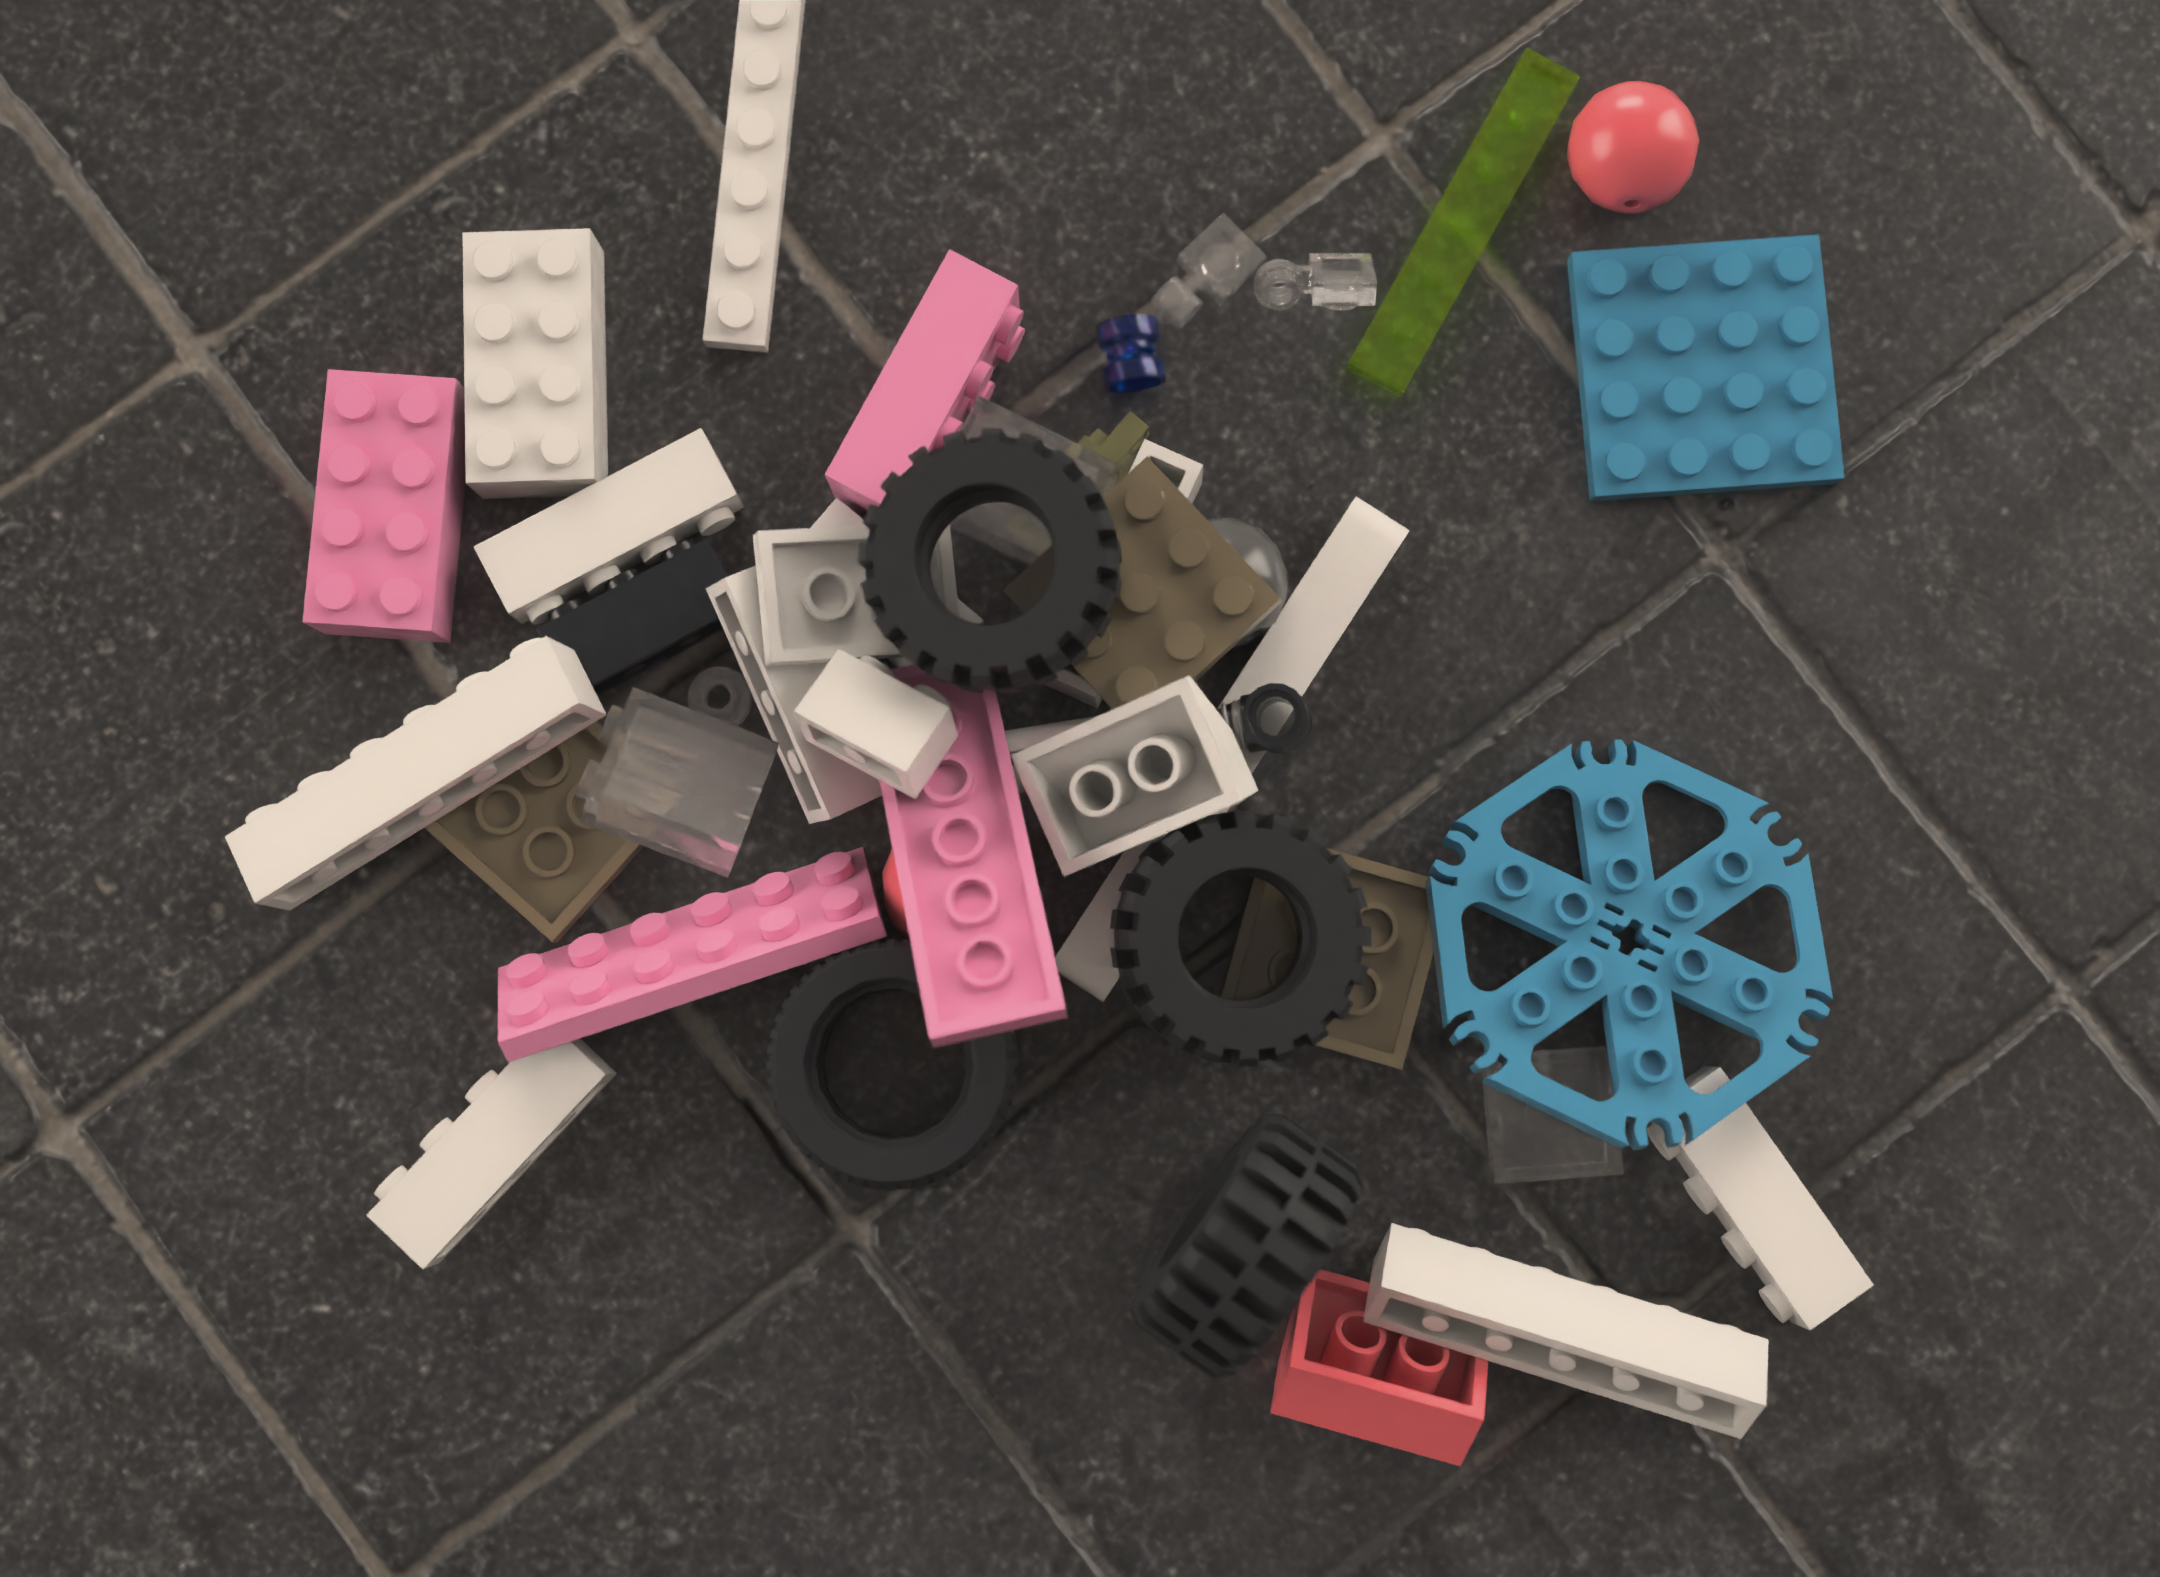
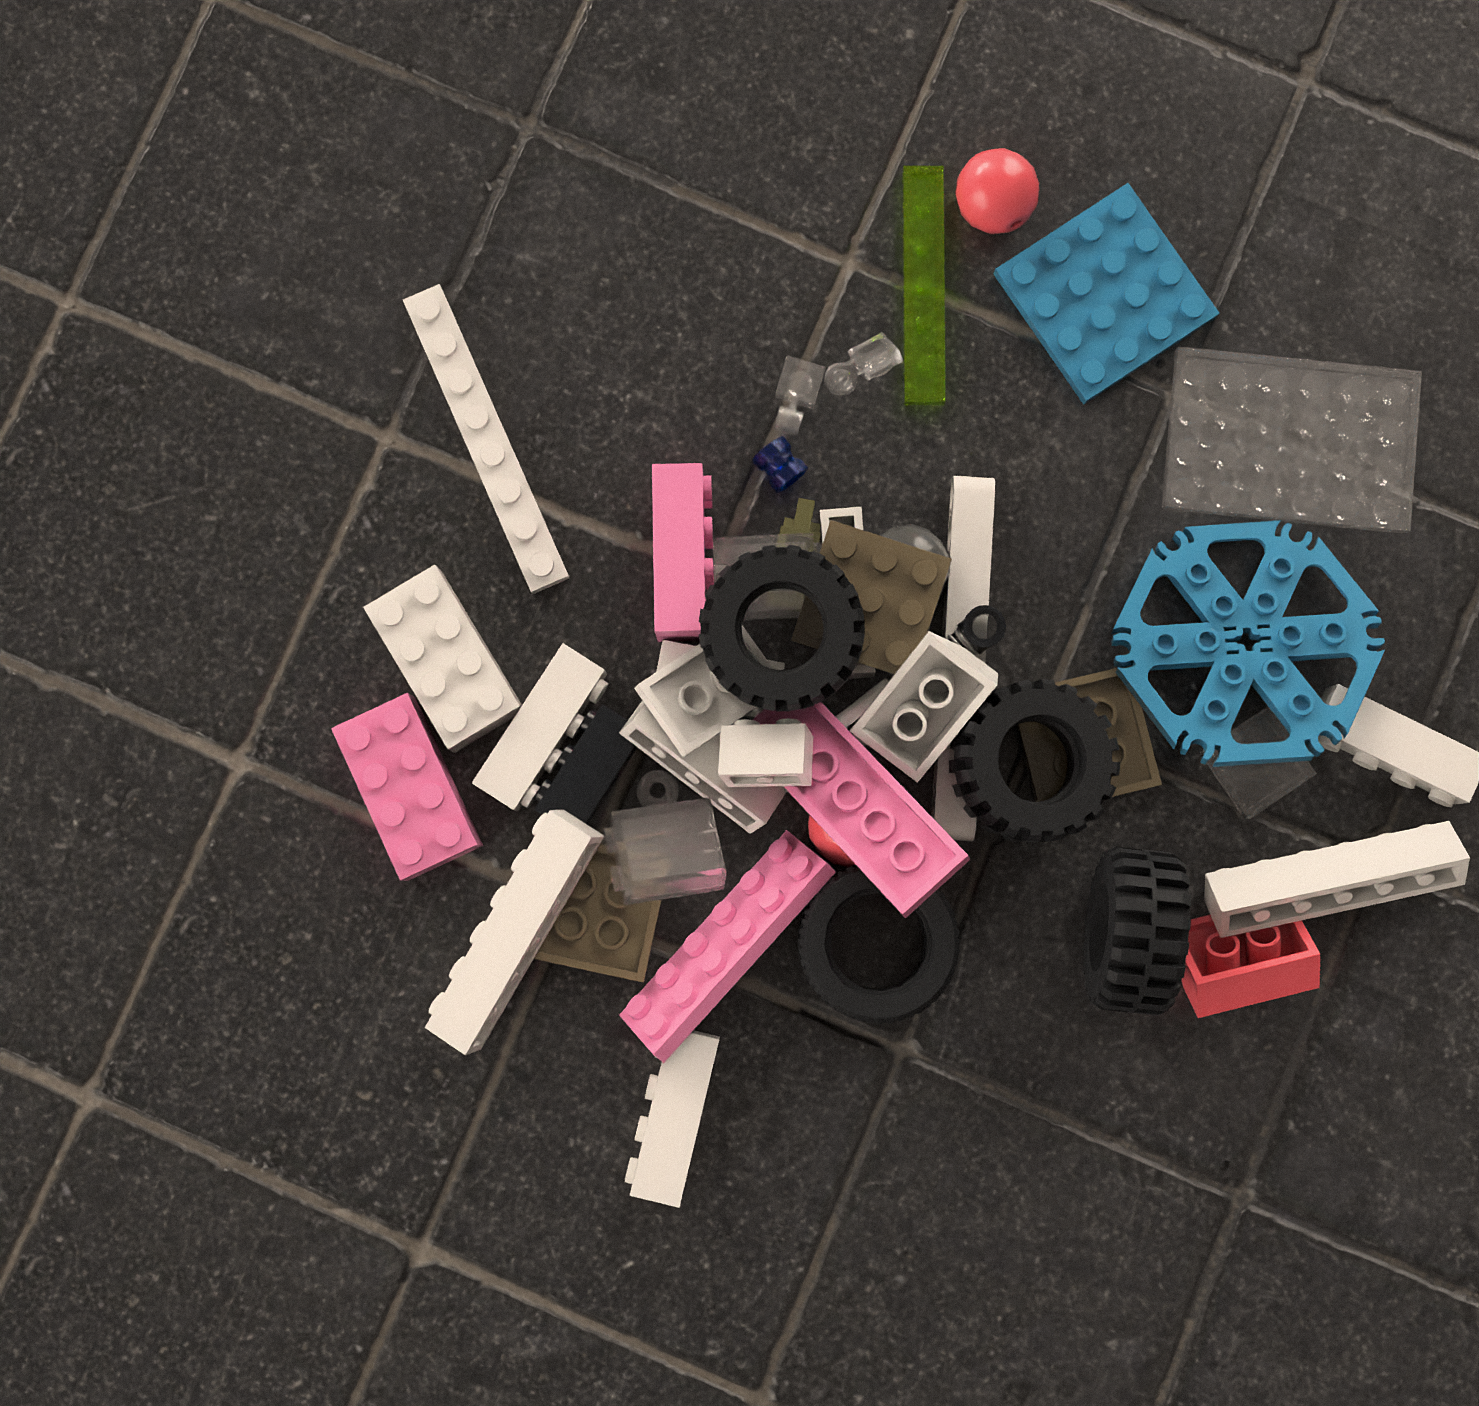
camera: 25 degrees left, 0 degrees up
none -> clear plate [1162,347,1422,534]

